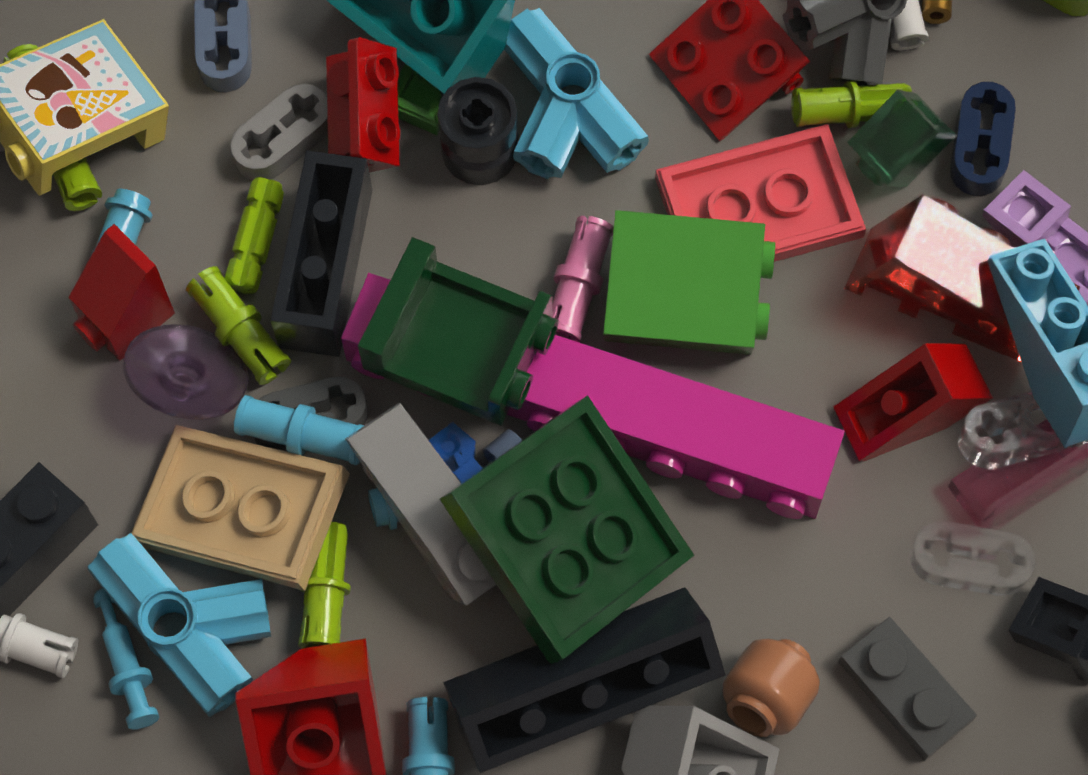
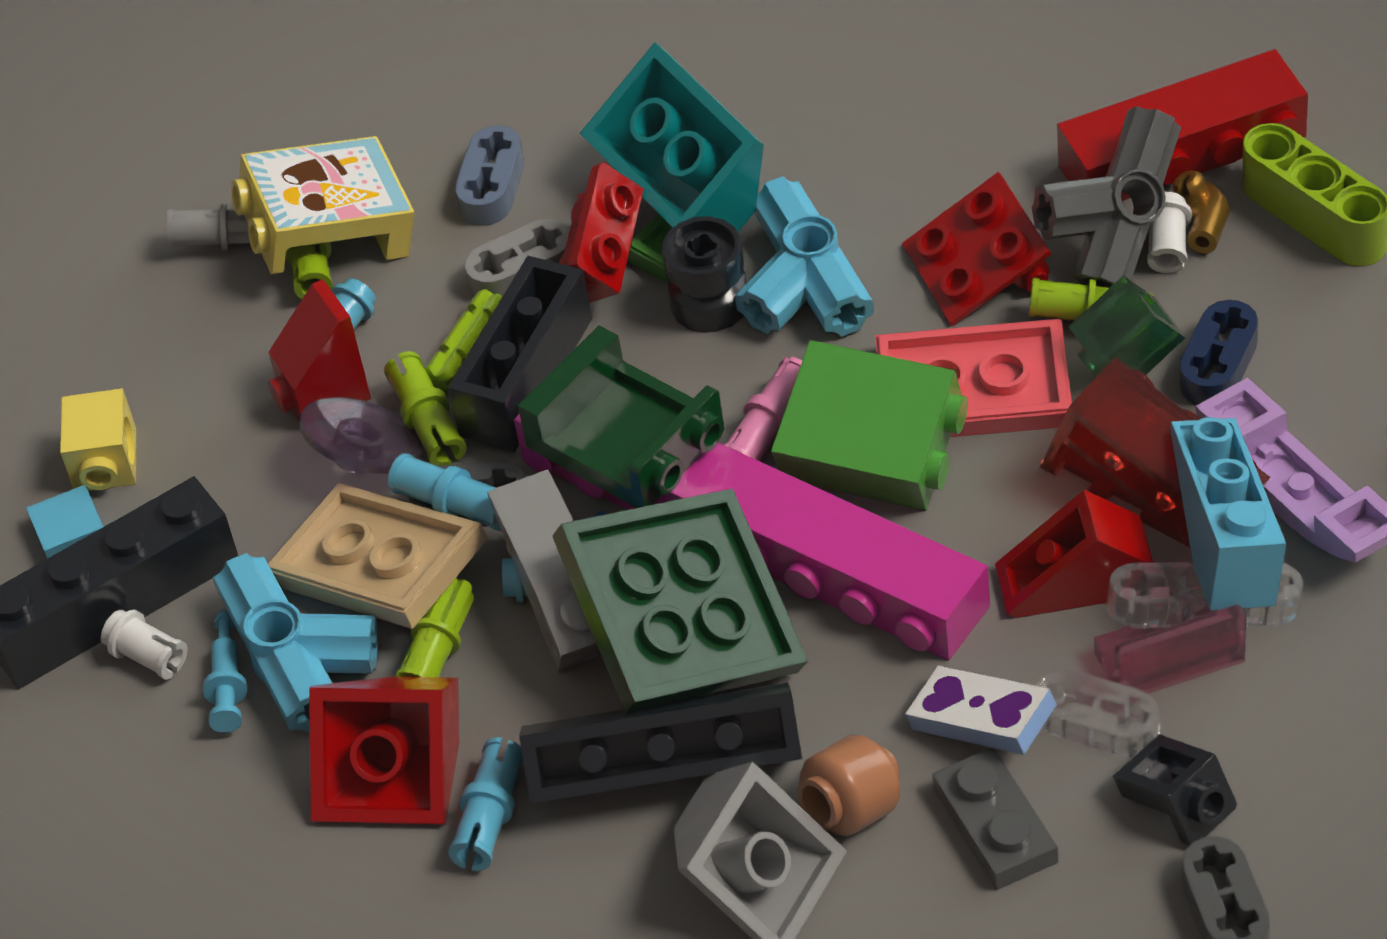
camera: 20 degrees right, 20 degrees down
none -> tile [905,666,1057,755]

